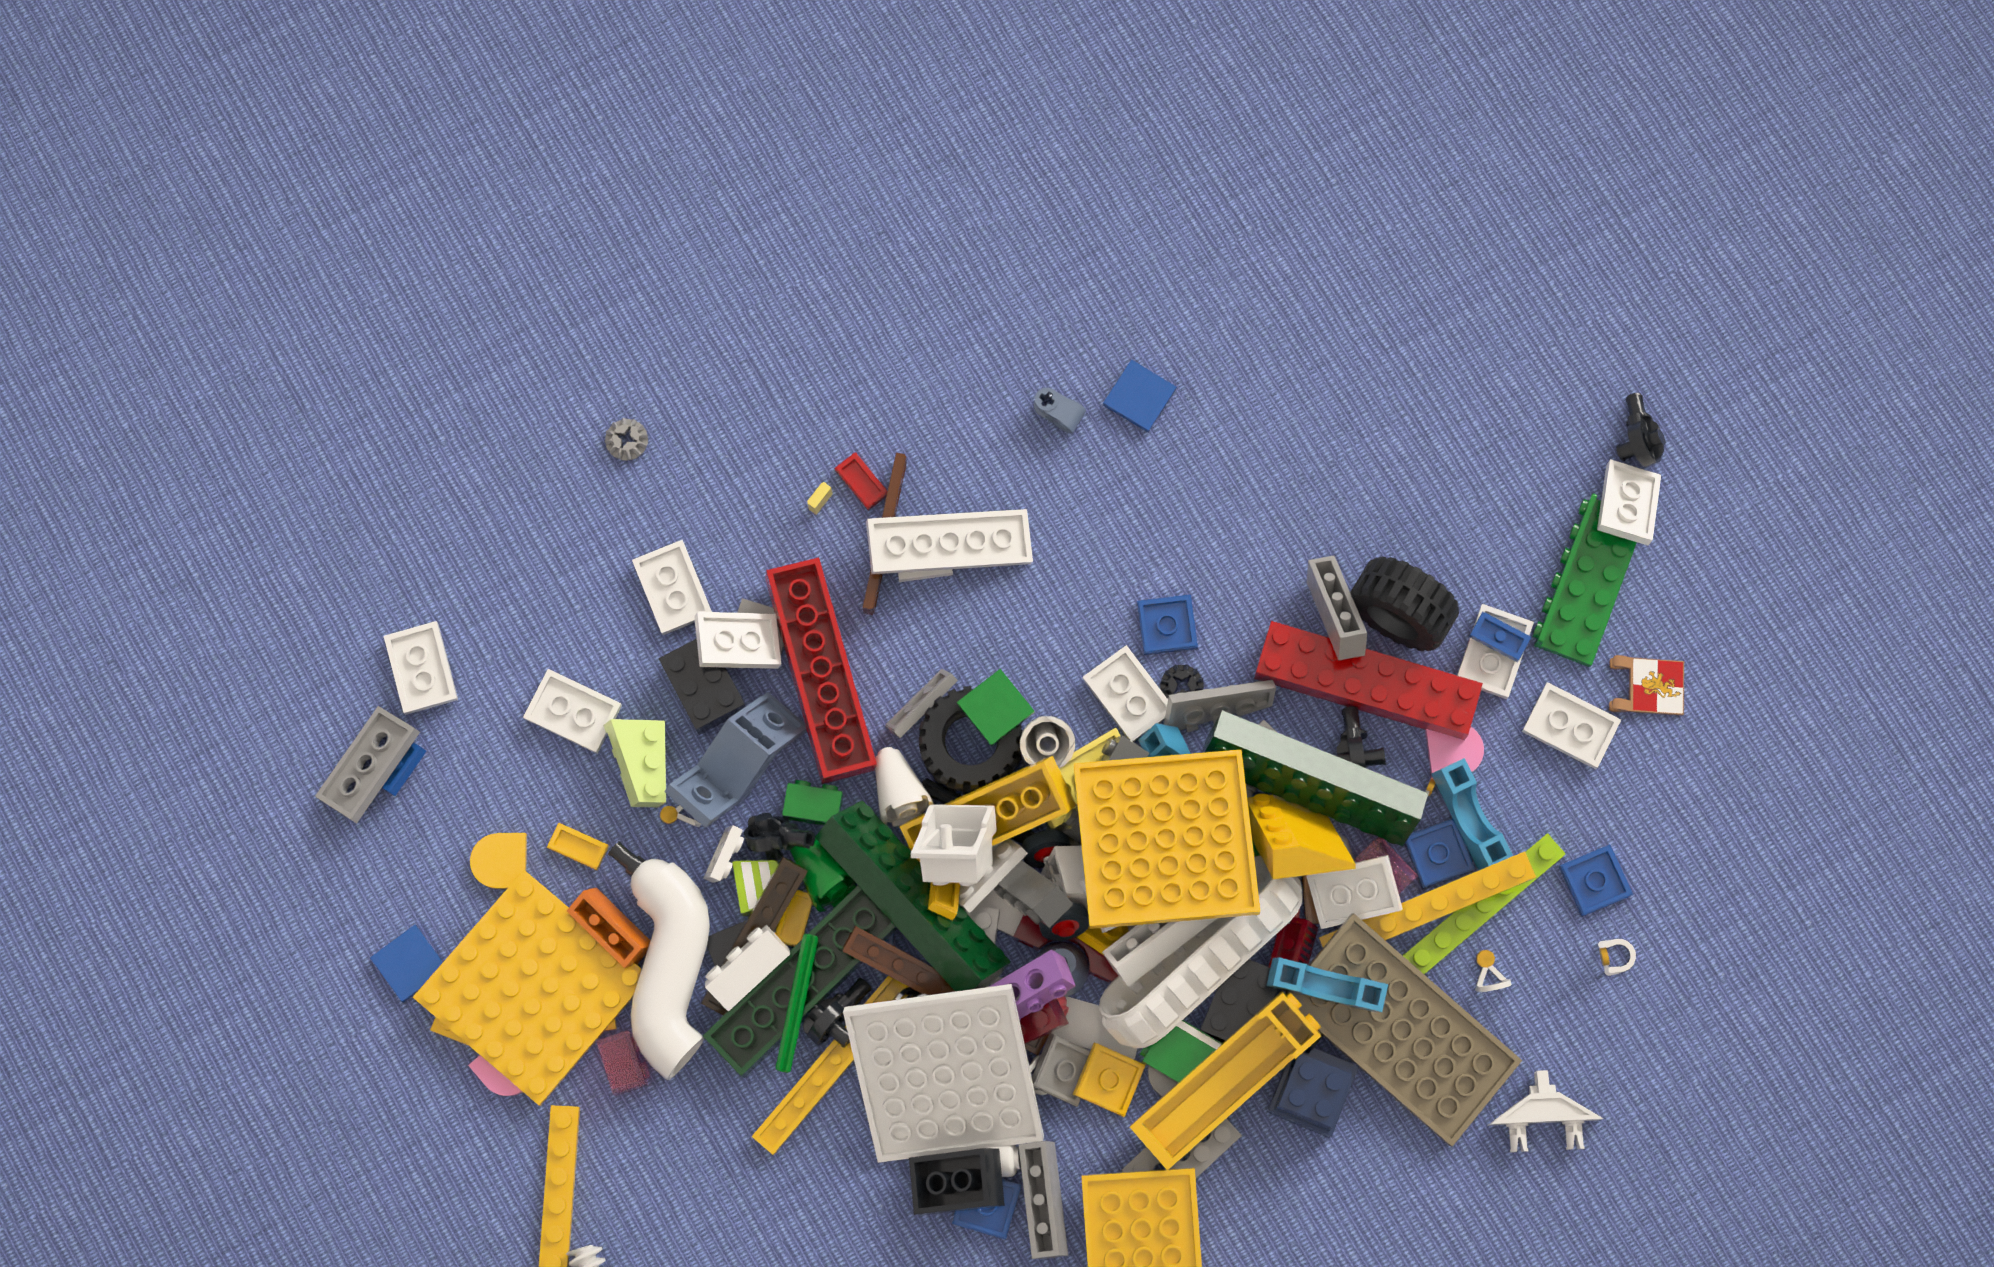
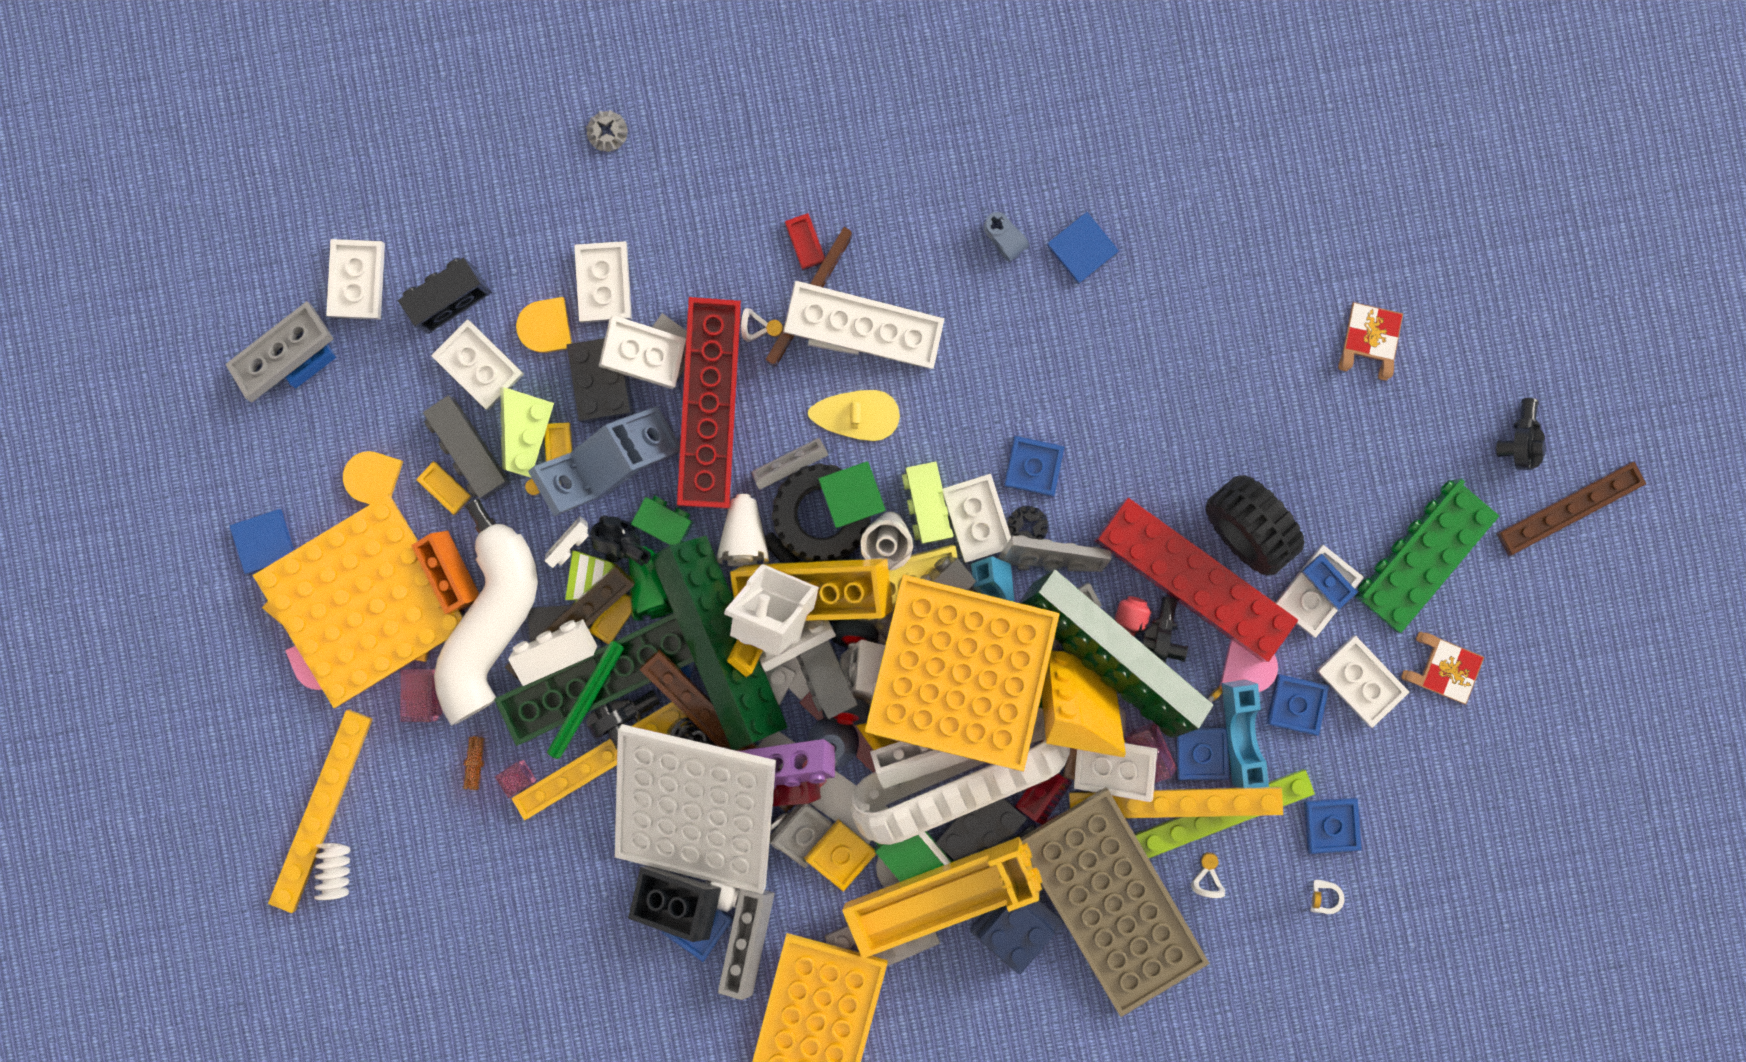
camera: 15 degrees right, 10 degrees up
light yellow tile [807,482,833,515] -> none
dark azure arch [1266,958,1388,1012] -> none
light grey brick [1307,556,1367,660] -> none
white connector [1487,1070,1603,1153] -> none
white plate [1597,459,1661,546] -> none
none -> black brick [397,257,492,334]
none -> dark grey brick [422,395,511,500]
none -> clear orange pin [462,736,485,790]
none -> clear pink brick [495,759,537,799]
none -> yellow tile [516,297,572,353]
none -> yellow tile [544,422,572,462]
none -> white piece [741,308,783,342]
none -> light yellow shield [808,390,900,441]
none -> yellowish green wedge [902,462,953,545]
none -> coral head [1114,596,1152,636]
none -> blue tile [1266,674,1329,736]
none -> flag [1338,302,1403,381]
none -> reddish brown tile [1496,462,1646,556]

